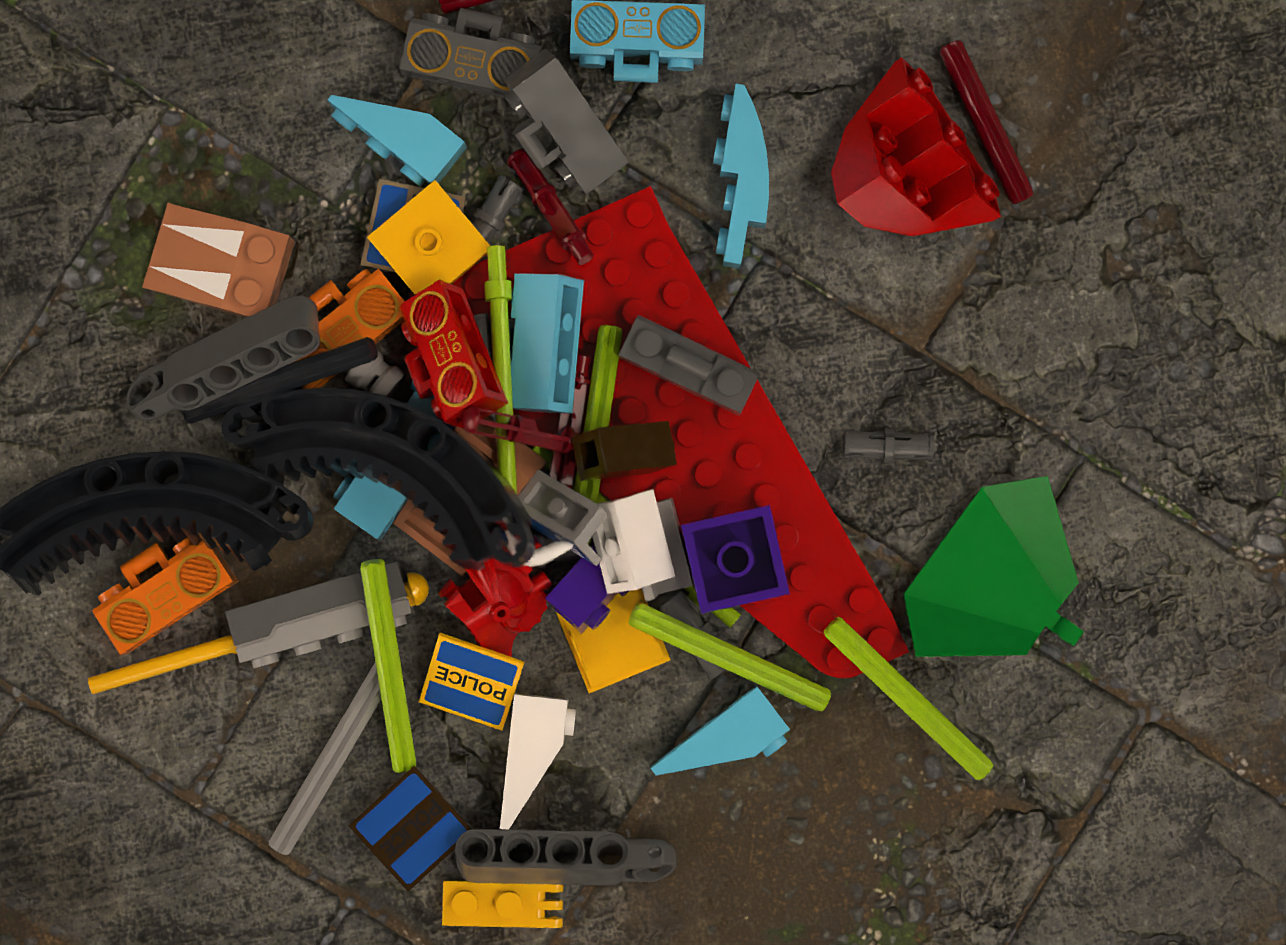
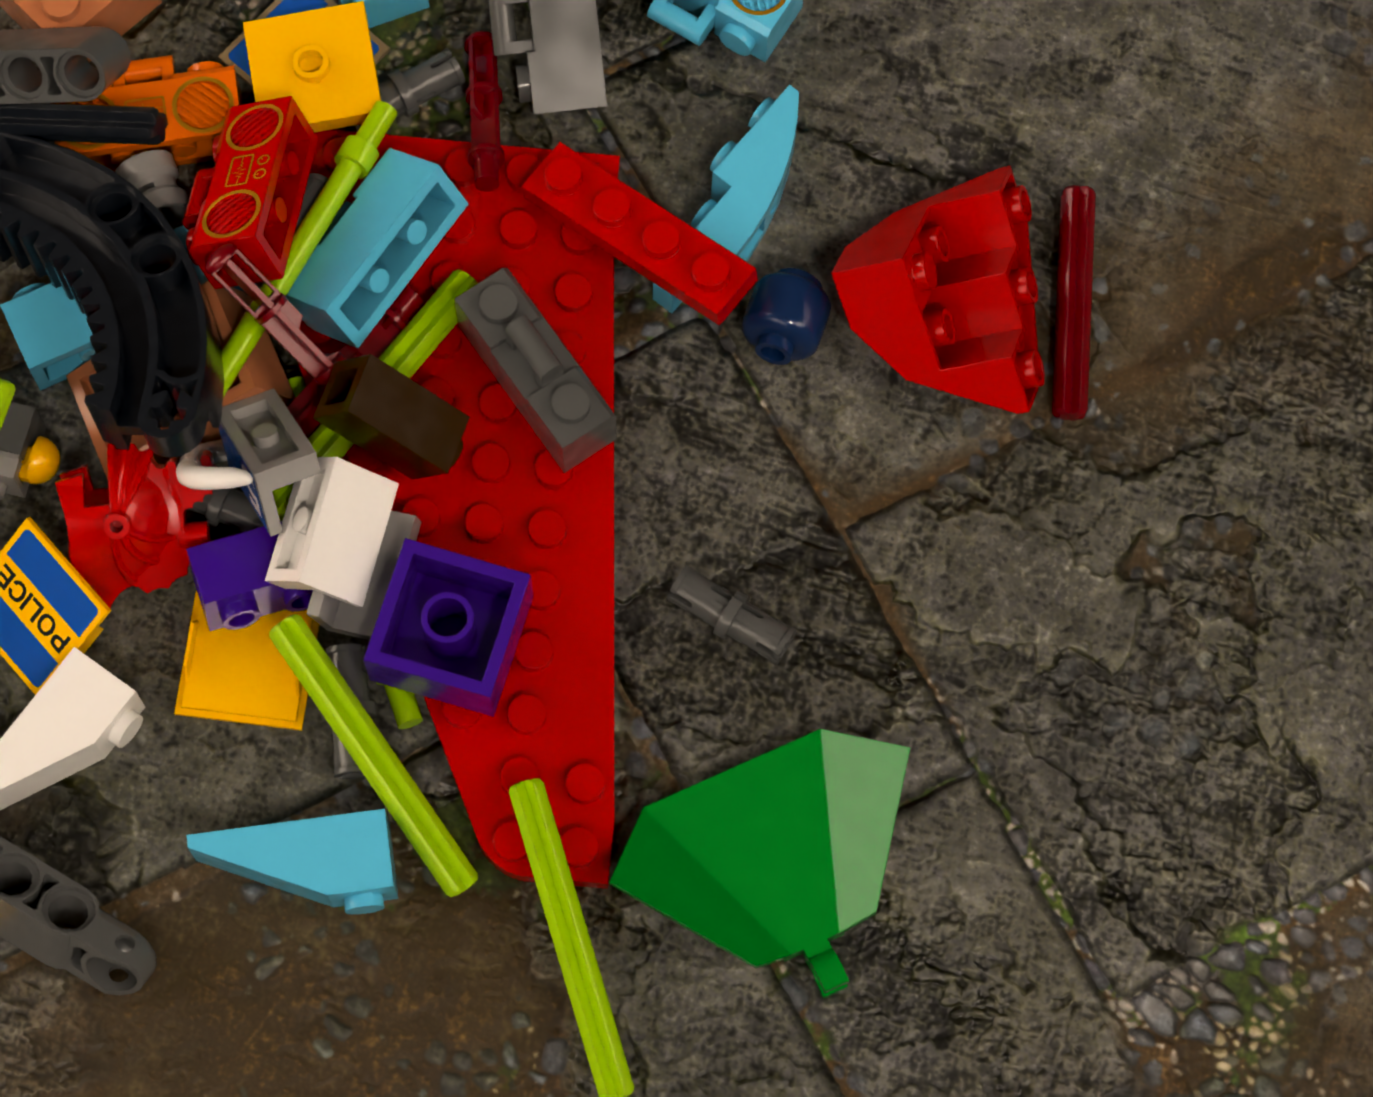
camera: 25 degrees right, 15 degrees down
none -> red plate [521,142,758,326]
none -> dark blue head [742,268,831,365]

